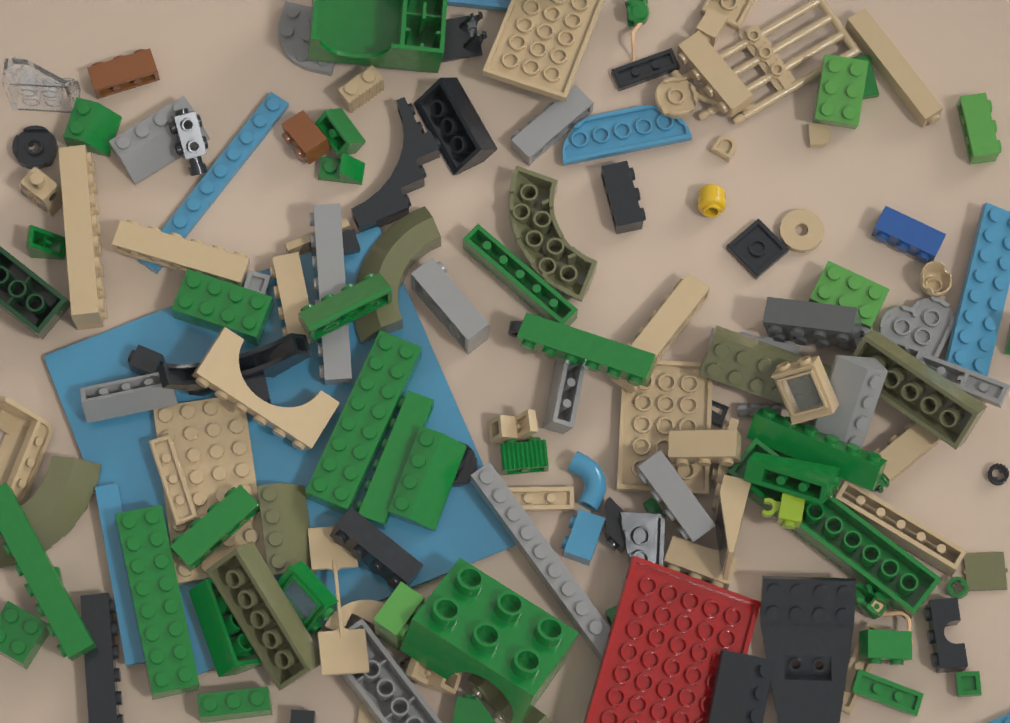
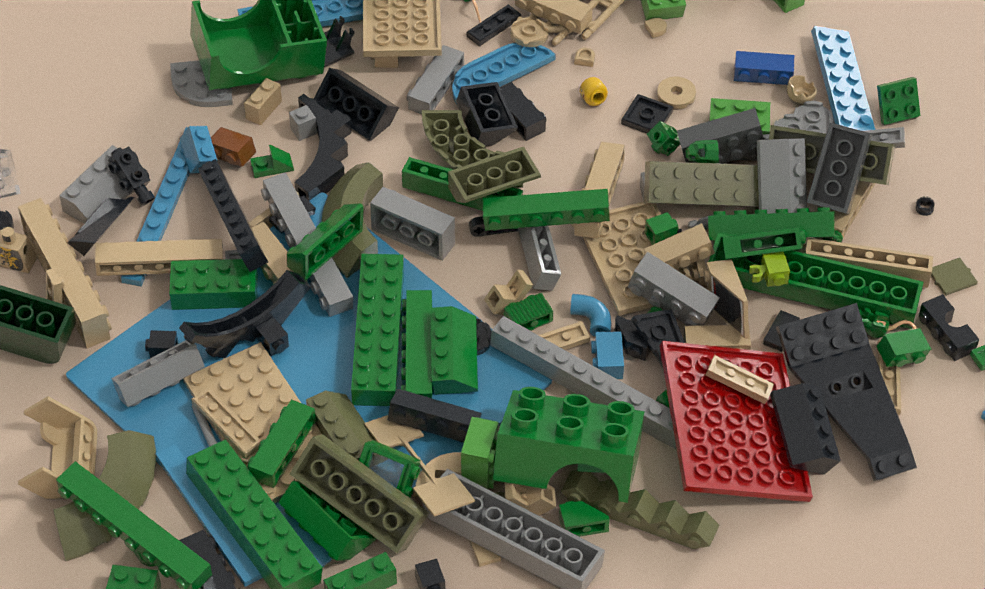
camera: 20 degrees left, 20 degrees down
green slope [26,225,66,260] -> none
green slope [63,97,122,157] -> none
dark orange brick [87,48,160,99] -> none
tan arch [192,327,340,451] -> none
green brick [315,108,366,156] -> none
tan window [771,355,839,425] -> none
green plate [850,669,924,717] -> none
green bush [947,576,969,599] -> none
none -> tan plate [46,268,65,304]
none -> black wedge [68,197,134,256]
none -> dark azure brick [180,126,217,173]
none -> light grey bar [192,405,217,447]
none -> black brick [198,159,268,272]
none -> light grey brick [289,105,317,141]
none -> olive slope [448,146,541,203]
none -> black slope [456,82,518,146]
none -> green brick [645,212,679,245]
none -> green brick [647,121,681,156]
none -> green rock [686,140,719,164]
none -> tan plate [706,355,774,404]
none -> black tile [763,310,800,352]
none -> dark grey brick [807,122,872,214]

